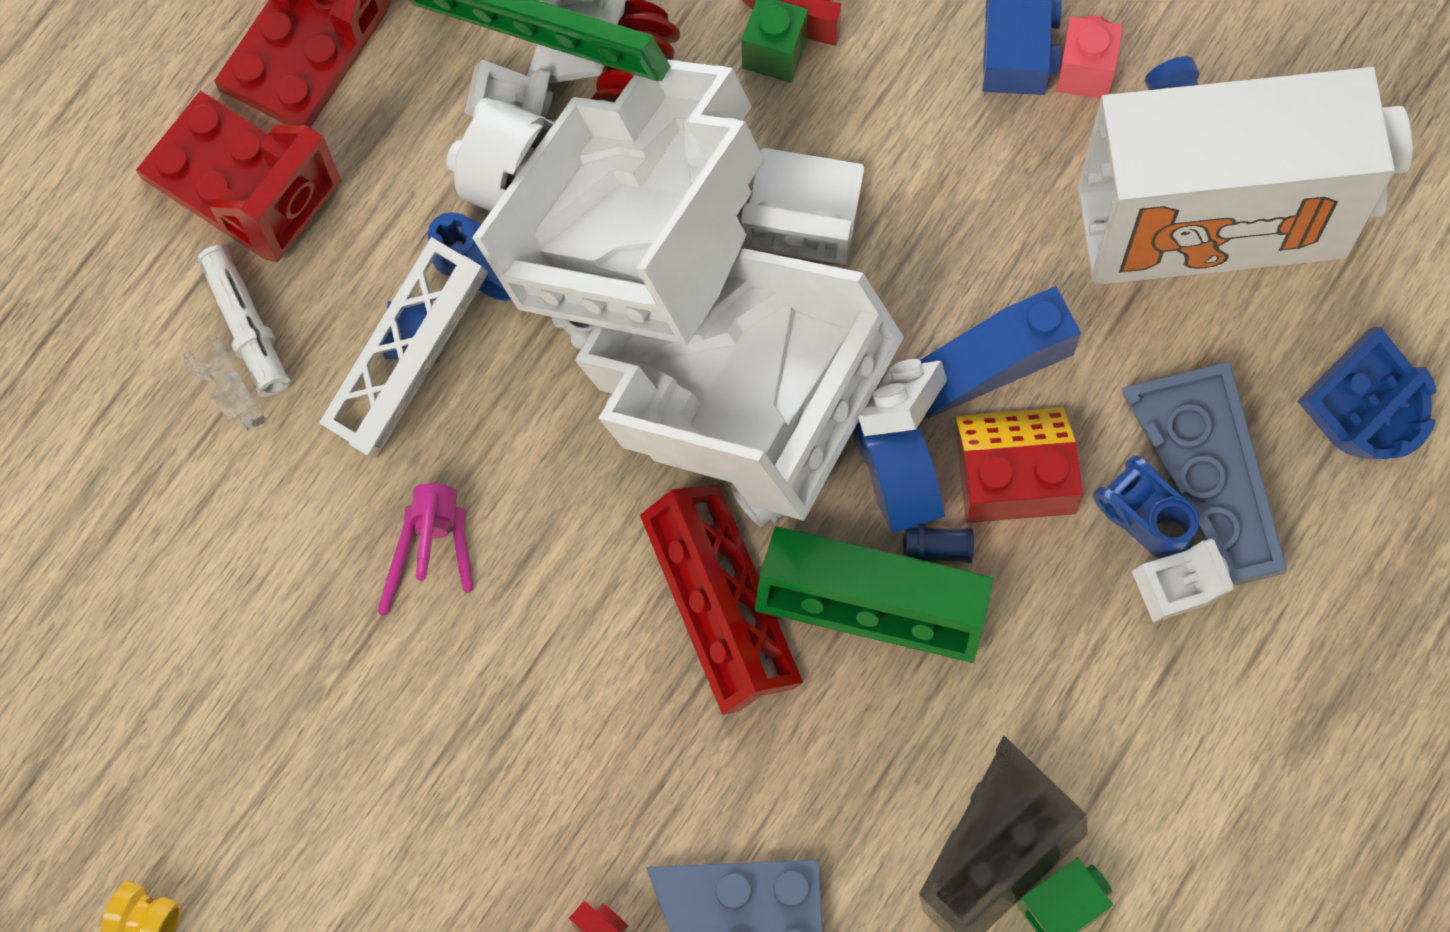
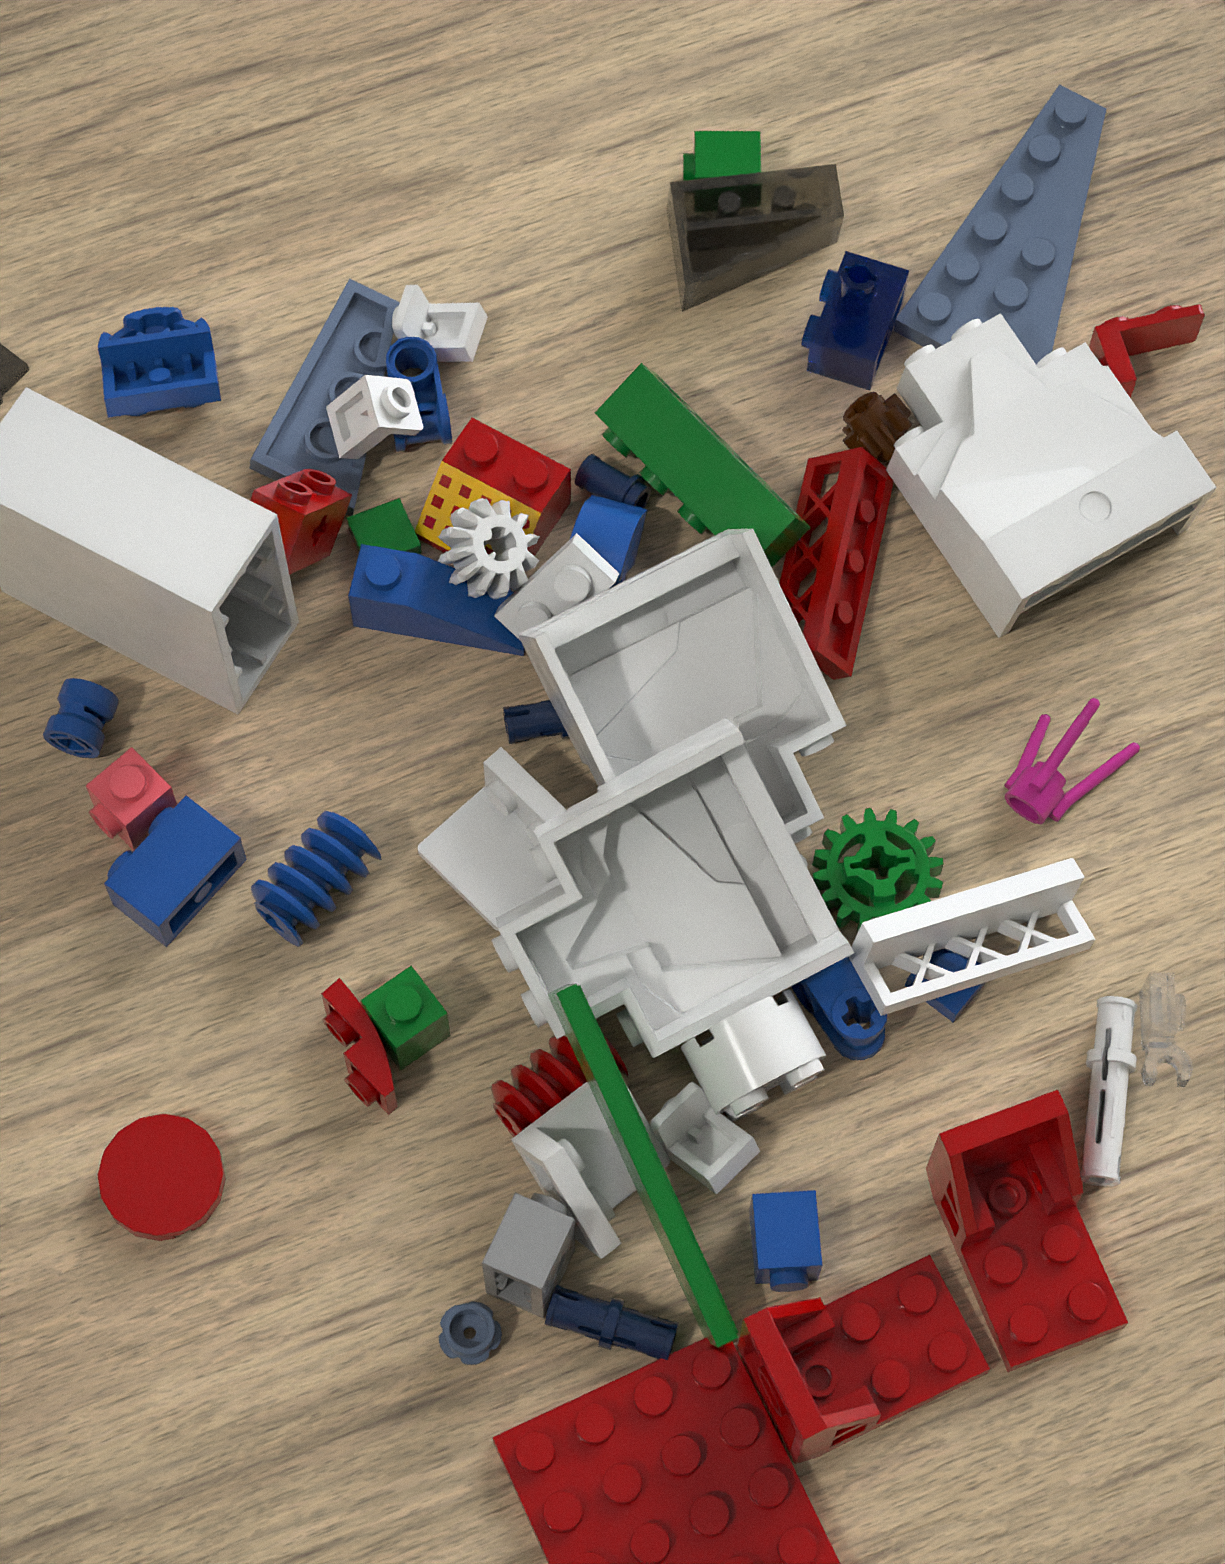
camera: 150 degrees left, 5 degrees down
none -> red brick [250,469,352,575]
none -> blue piece [251,811,382,947]
none -> white bracket [326,375,423,459]
none -> green tile [346,498,422,555]
none -> white gear [438,498,540,599]
none -> blue brick [749,1190,822,1292]
none -> clear blue brick [801,251,910,391]
none -> green gear [812,808,944,933]
none -> reddish brown gear [842,392,912,463]
none -> white panel [886,313,1217,638]

